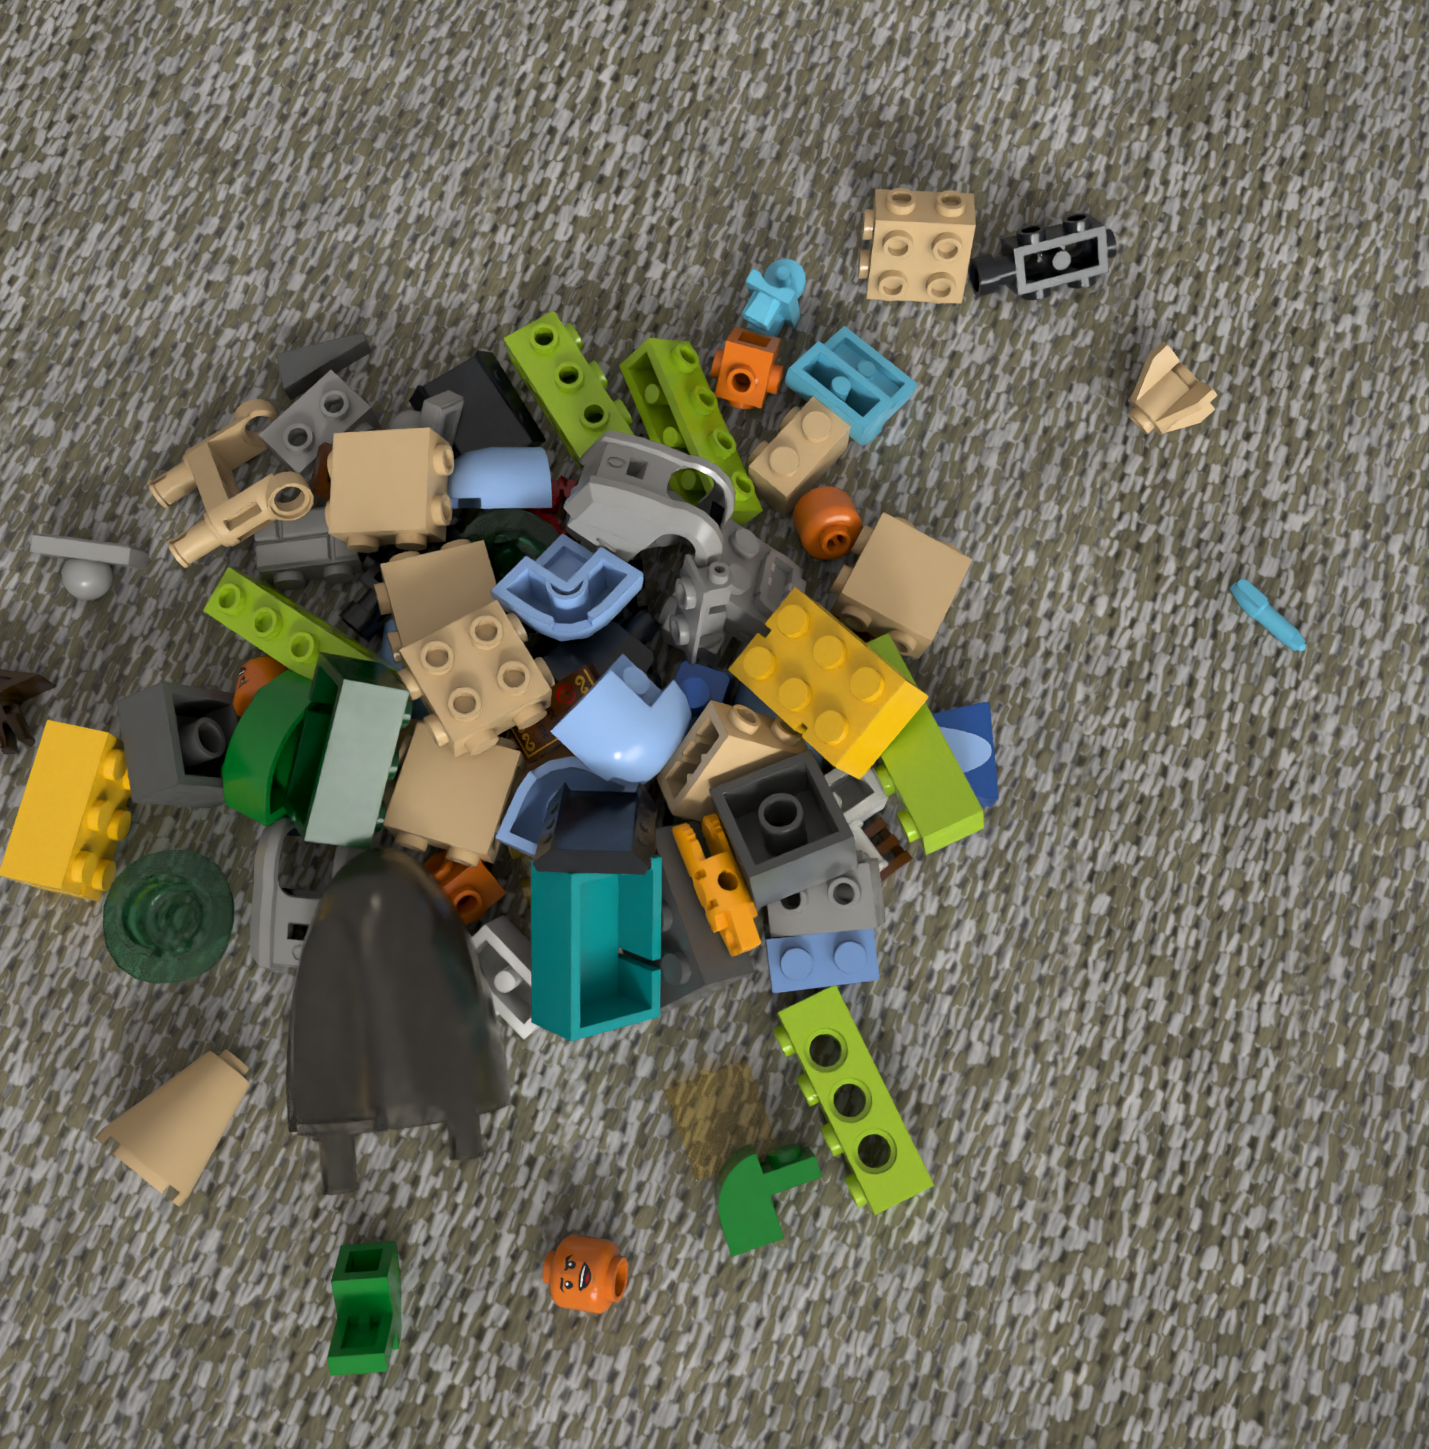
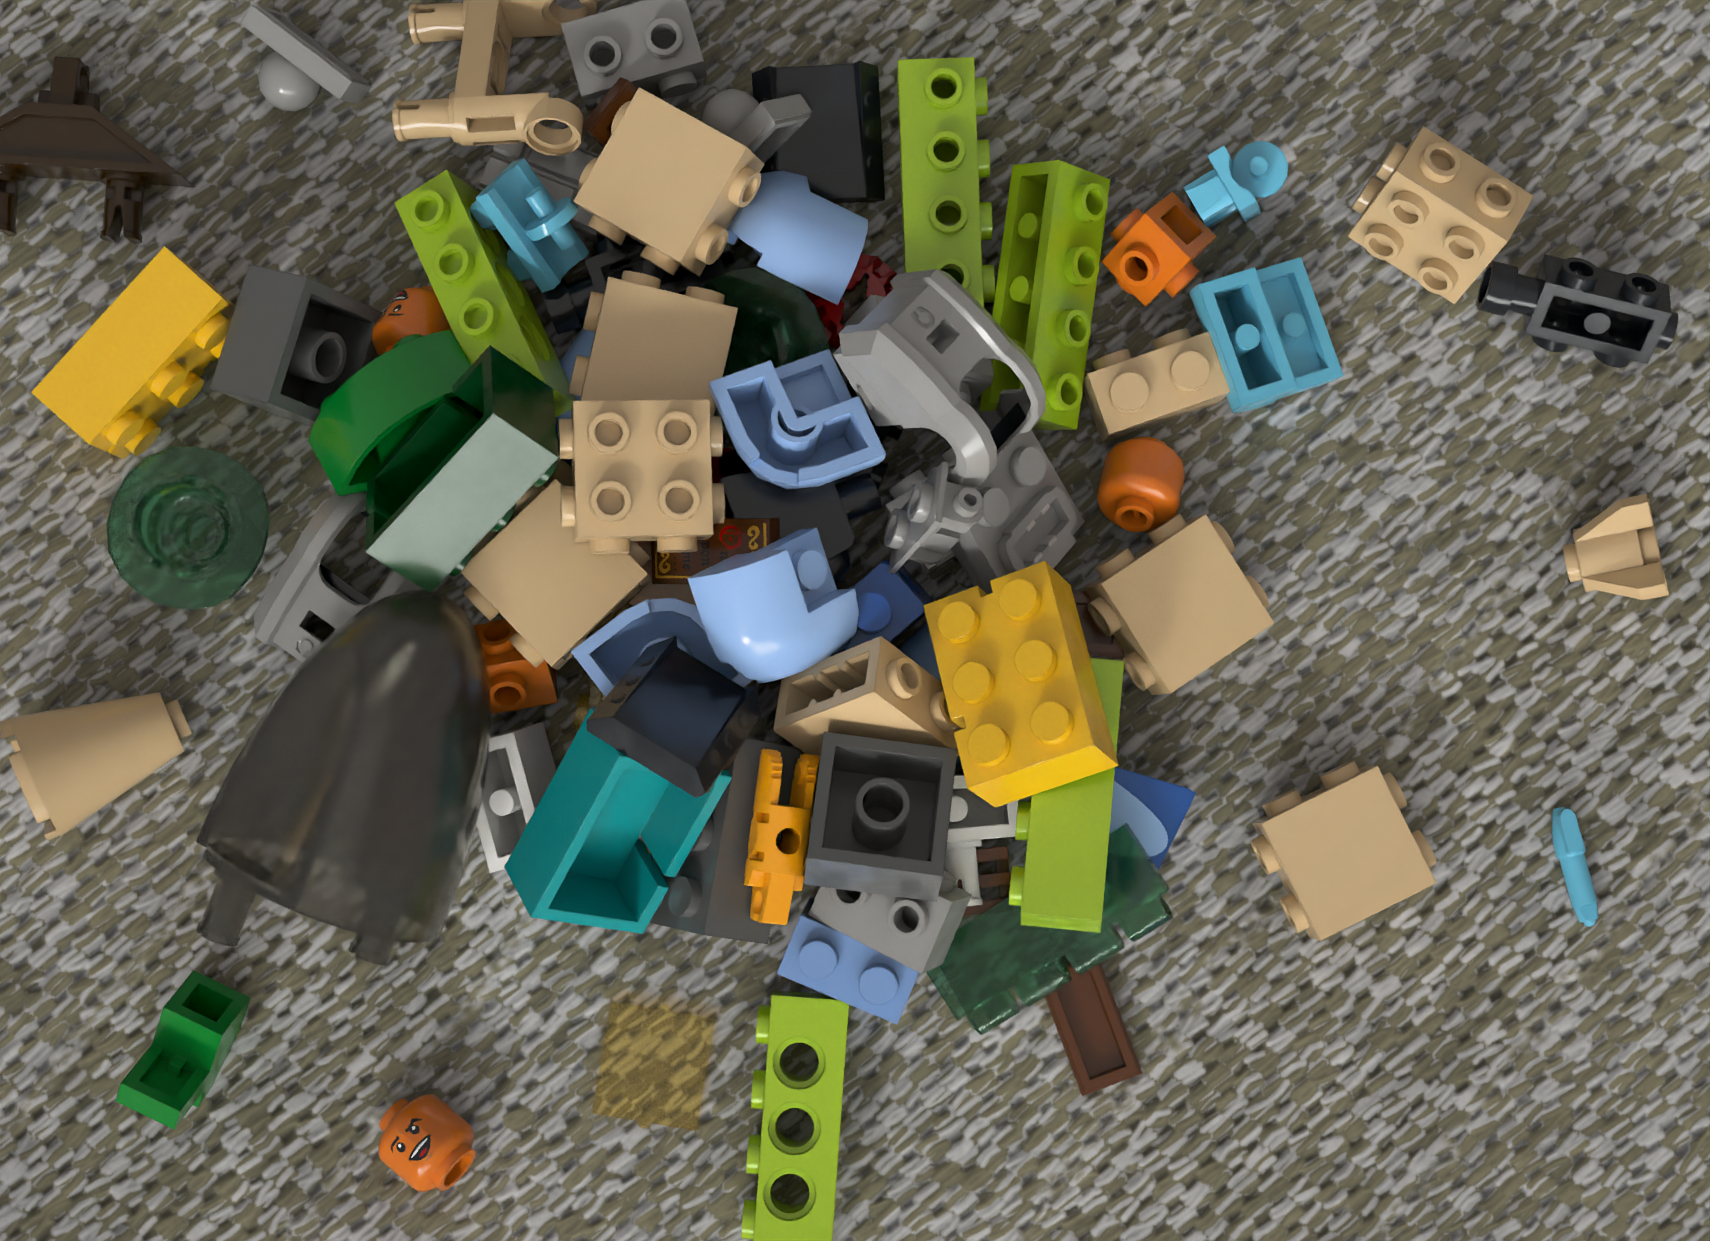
camera: 30 degrees right, 10 degrees up
green brick [714,1143,822,1257] -> none
none -> medium azure hips [470,158,590,293]
none -> clear green windscreen [926,822,1173,1035]
none -> reddish brown tile [1036,951,1143,1096]
none -> tan brick [1250,760,1437,941]

